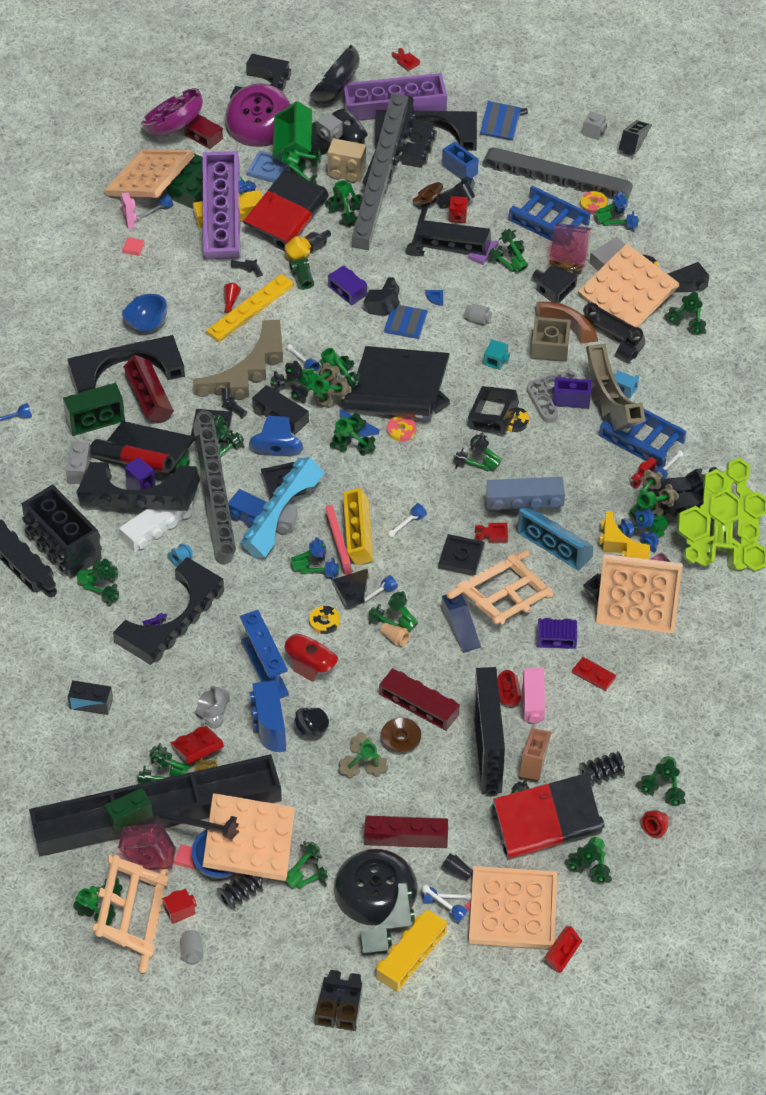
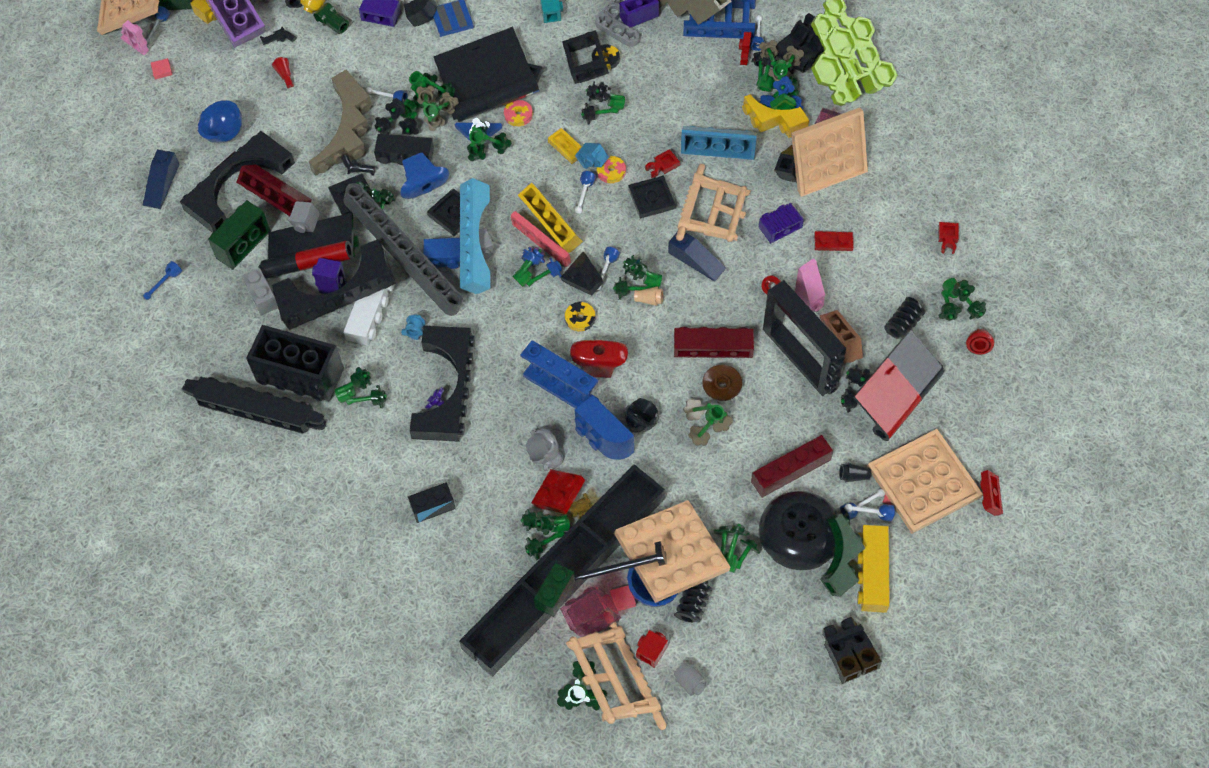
camera: 30 degrees left, 10 degrees up
yellow plate [206,273,294,343] -> none
sand blue slope [486,477,565,510] -> none
dark green plant [564,837,612,883] -> none
none -> dark blue slope [143,149,180,209]
none -> light grey brick [289,201,320,233]
none -> yellow plate [548,128,582,164]
none -> dark azure brick [575,143,609,169]
none -> yellow piece [596,156,626,184]
none -> green tile [770,93,796,110]
none -> red plate [938,222,959,254]

